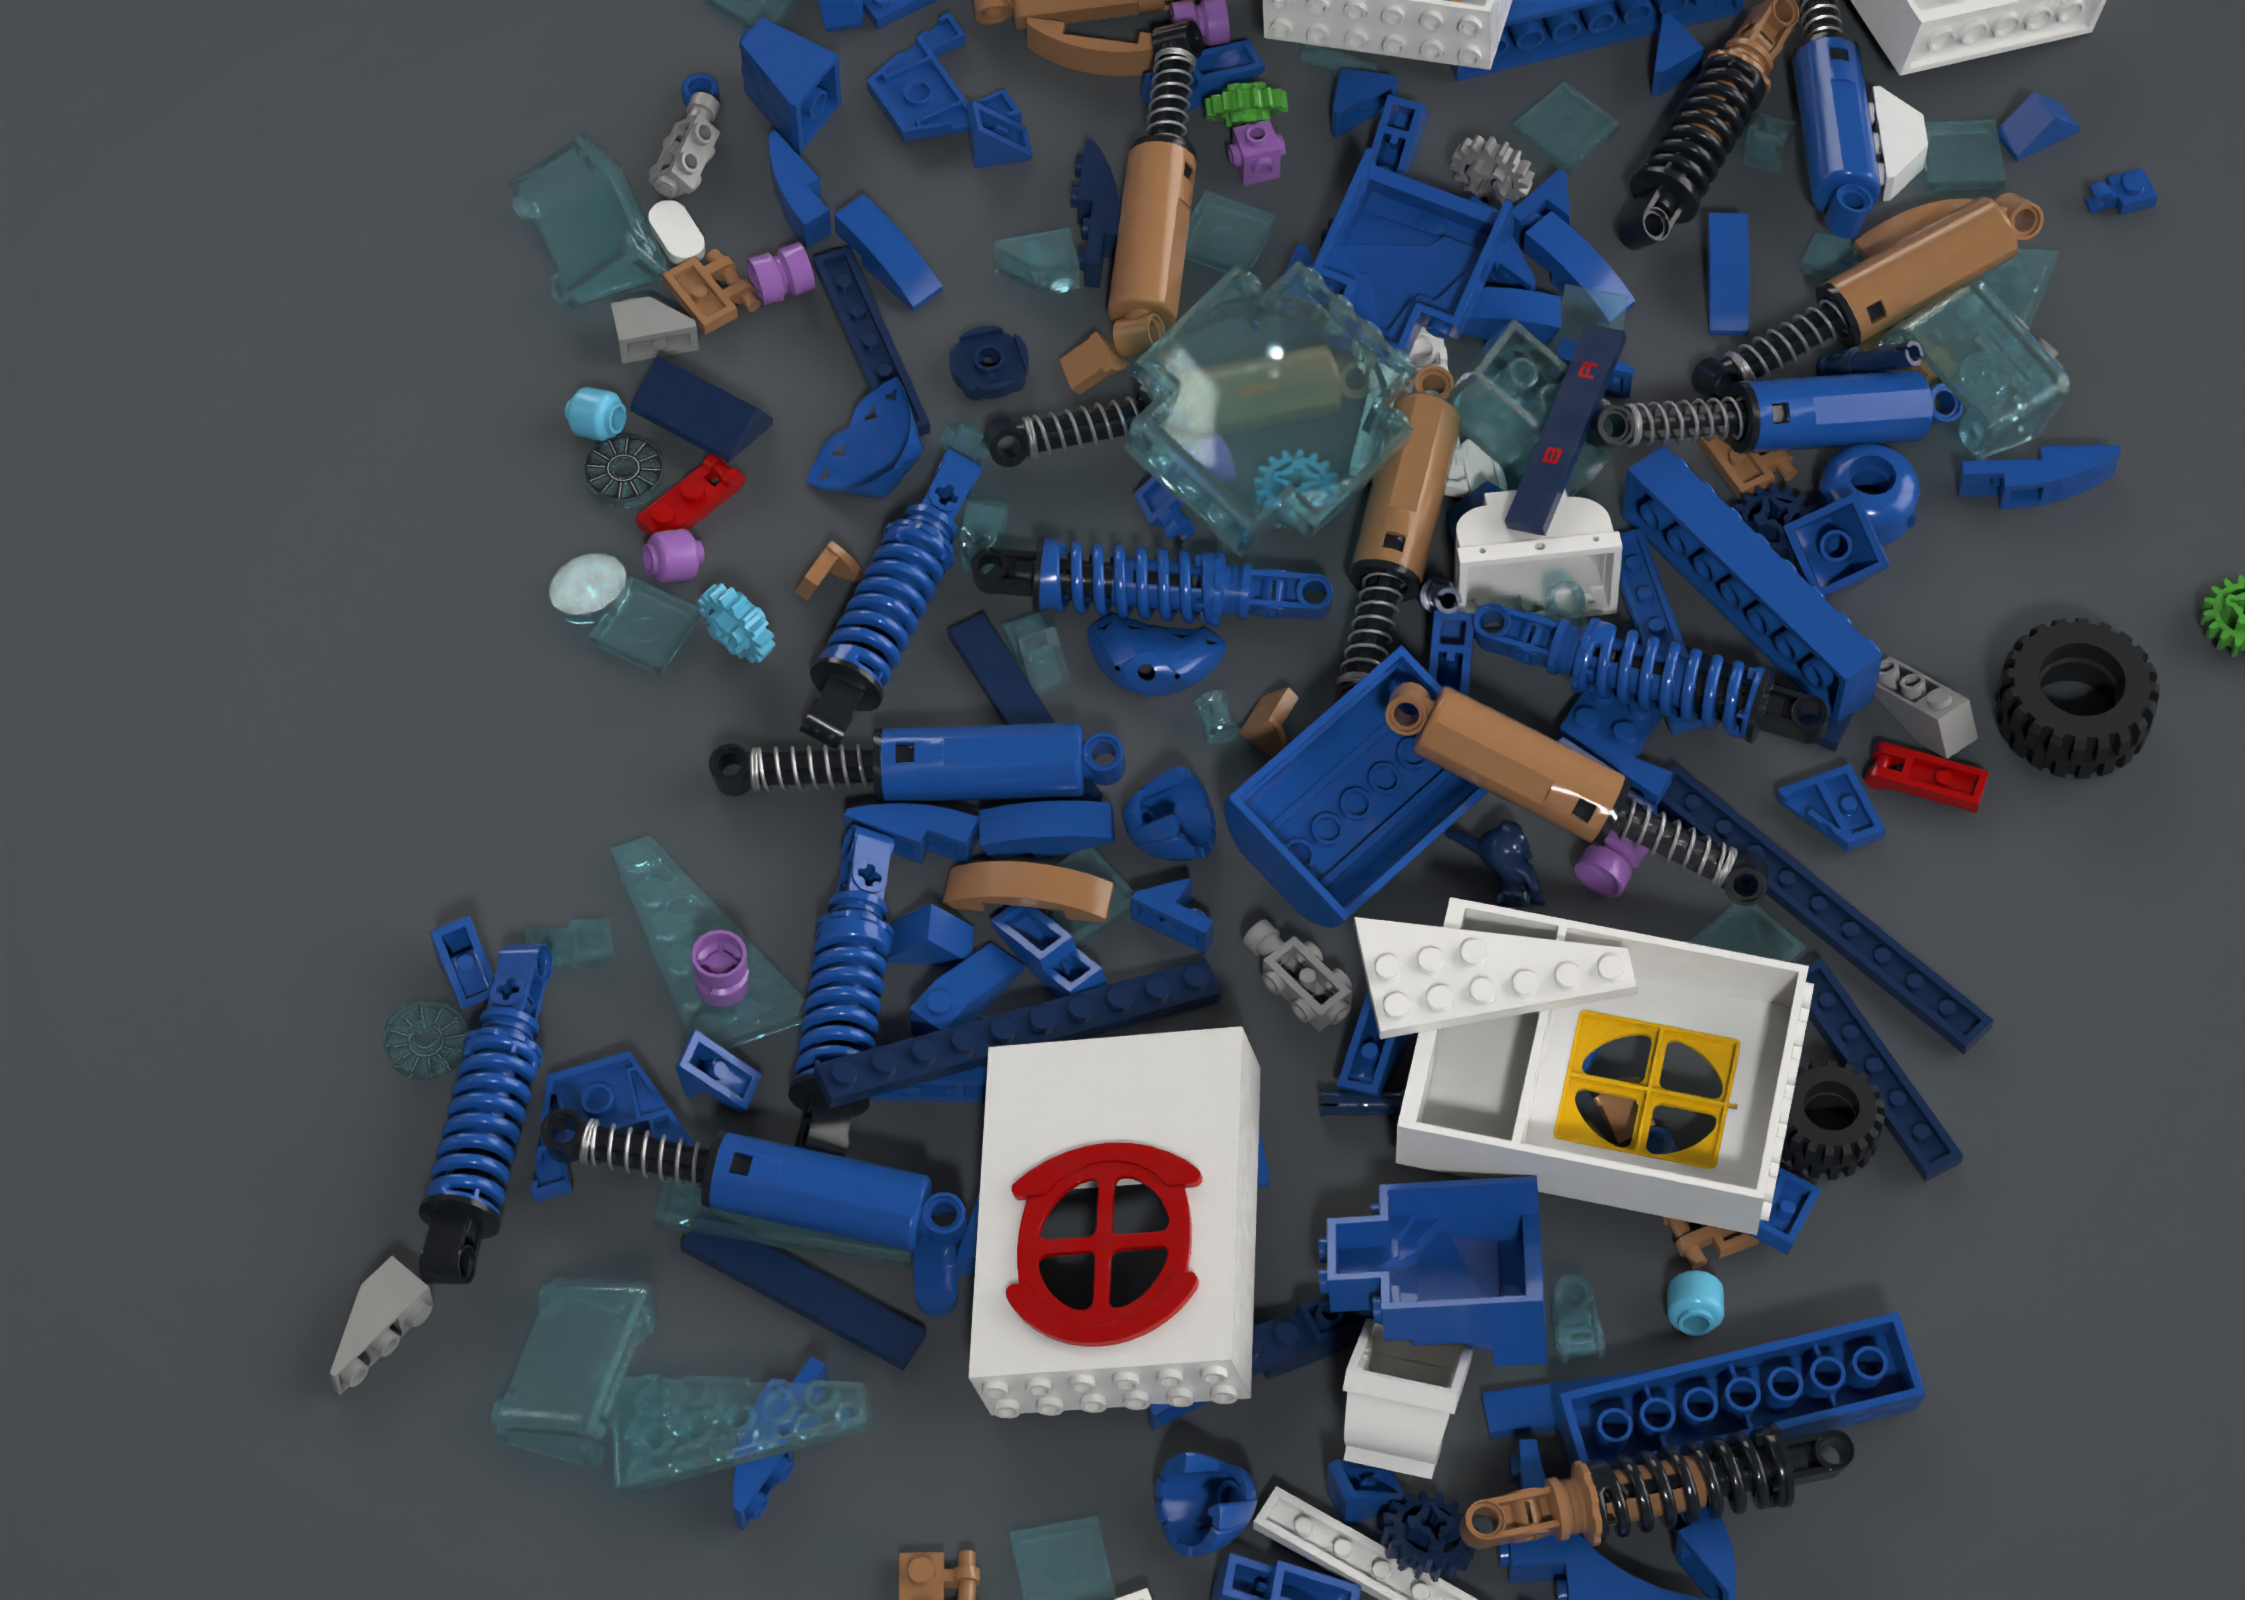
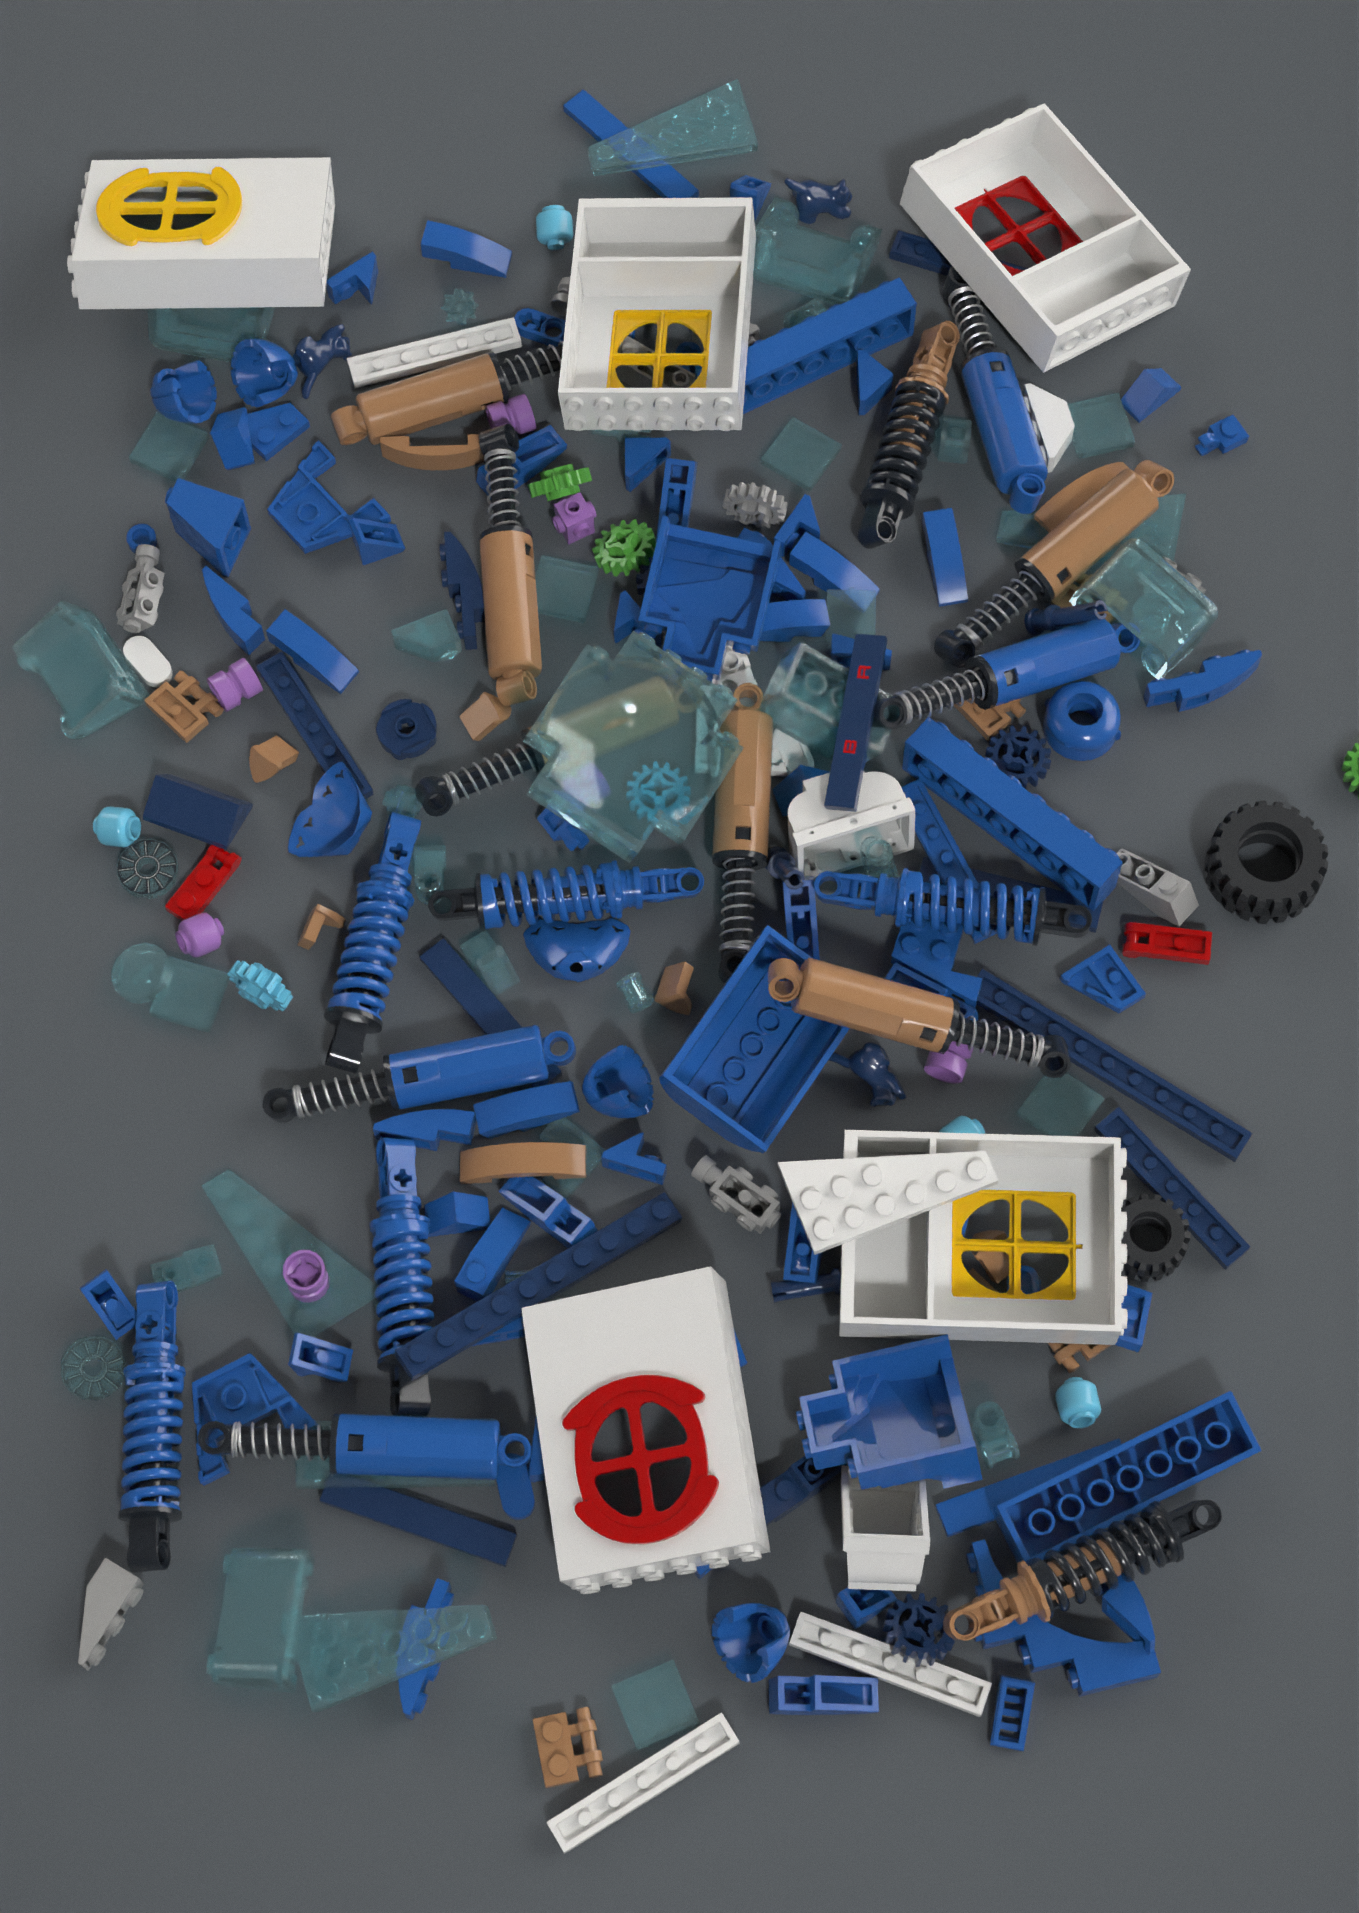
camera: 10 degrees left, 10 degrees up
light grey slope [611,296,699,364] -> none
blue slope [1783,492,1890,597] -> none
none -> medium nougat tile [249,735,299,783]
none -> bright green gear [592,519,656,577]

